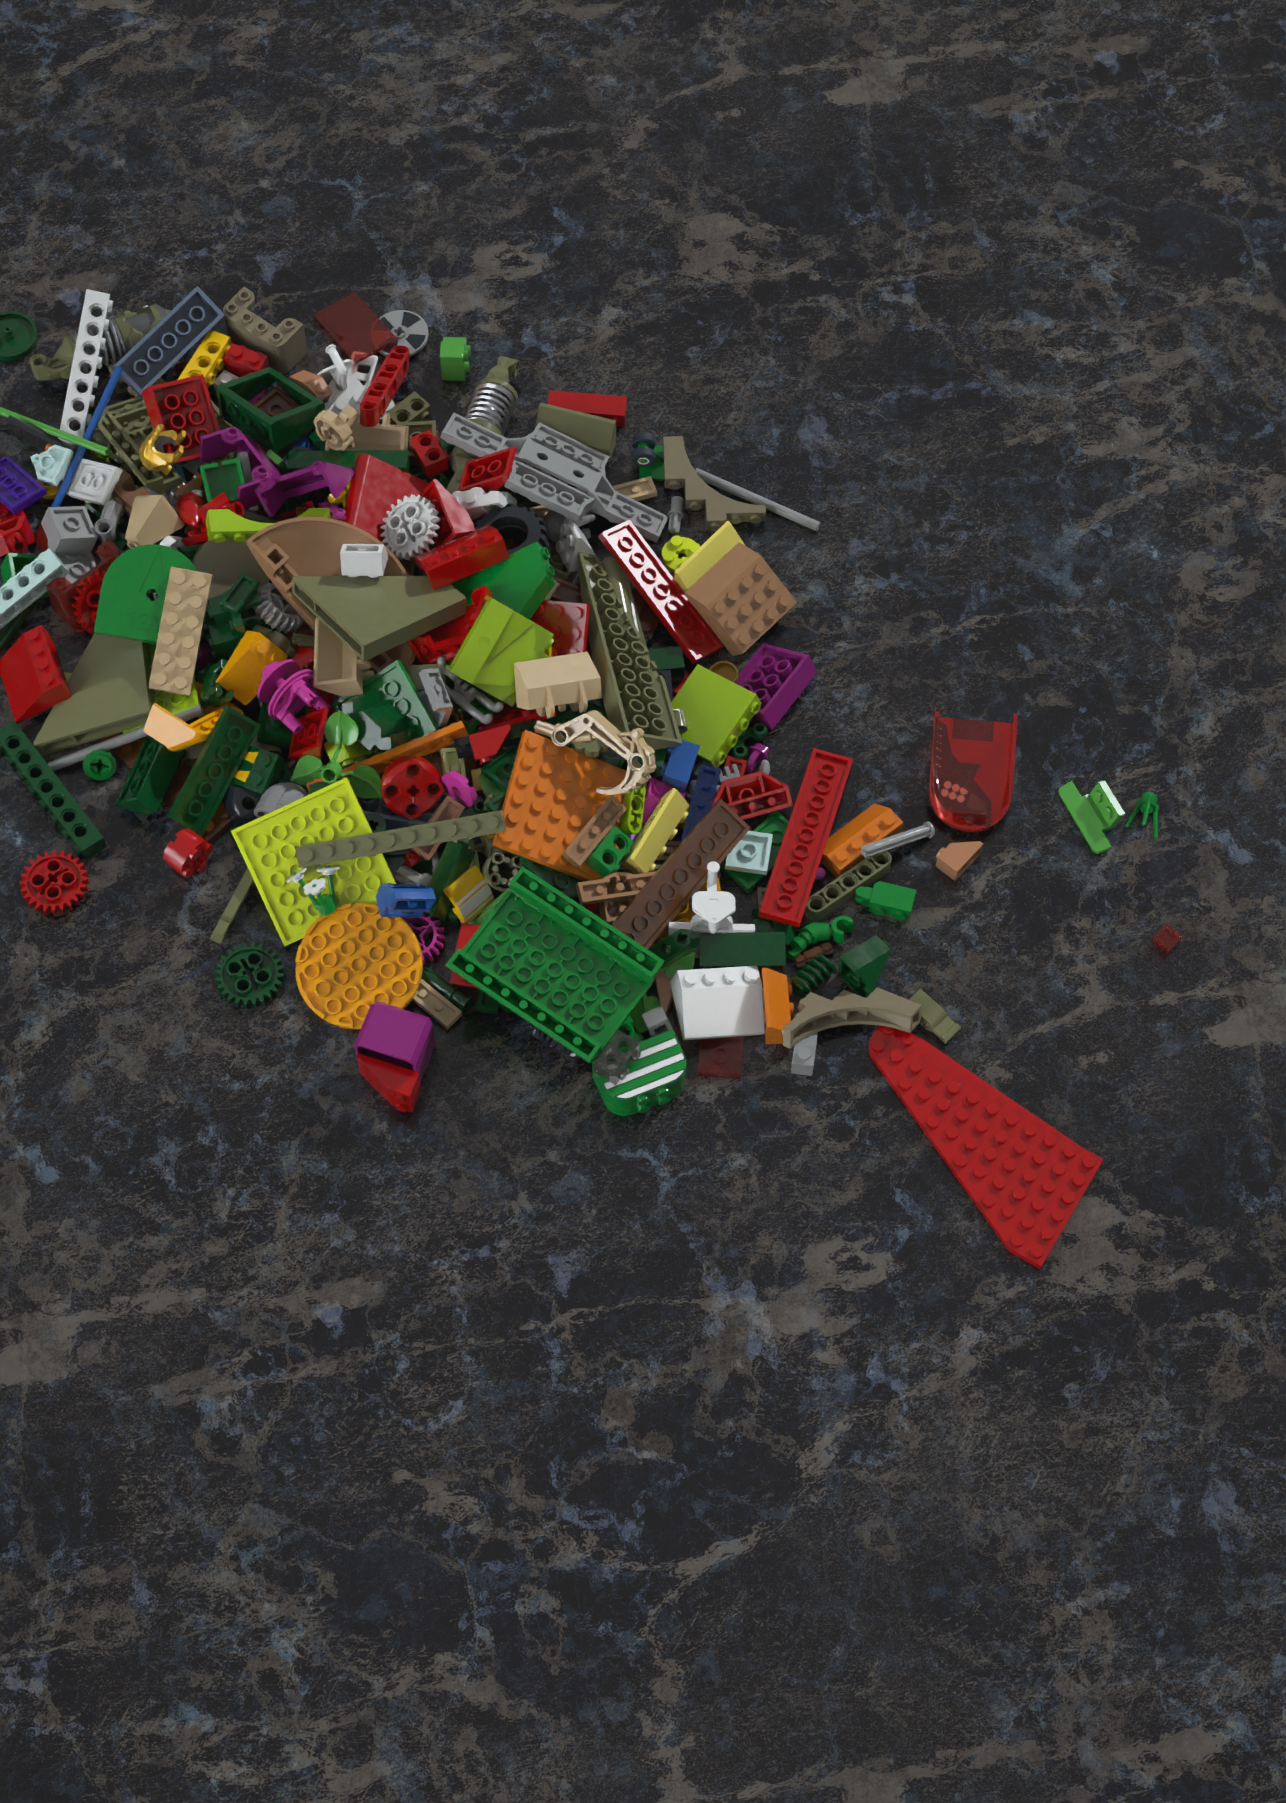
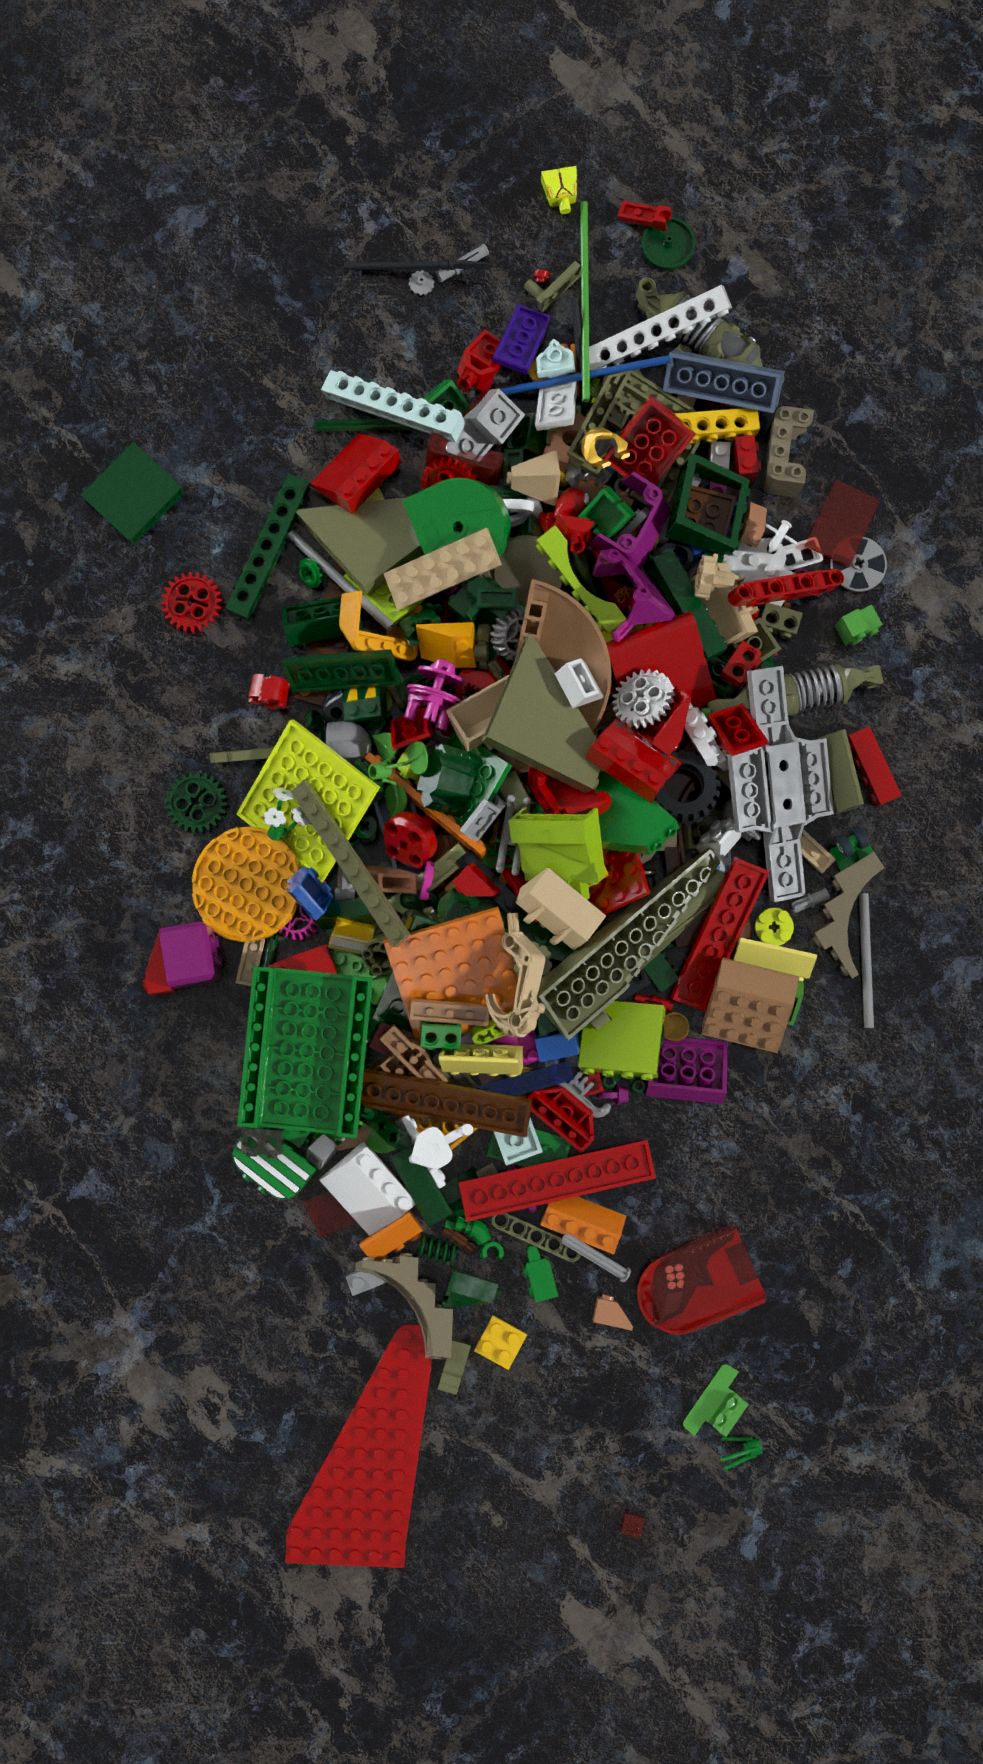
camera: 60 degrees right, 20 degrees up
light grey piece [94,500,123,544] -> none
bright green tile [266,450,288,474] -> none
none -> yellow plate [474,1315,527,1370]

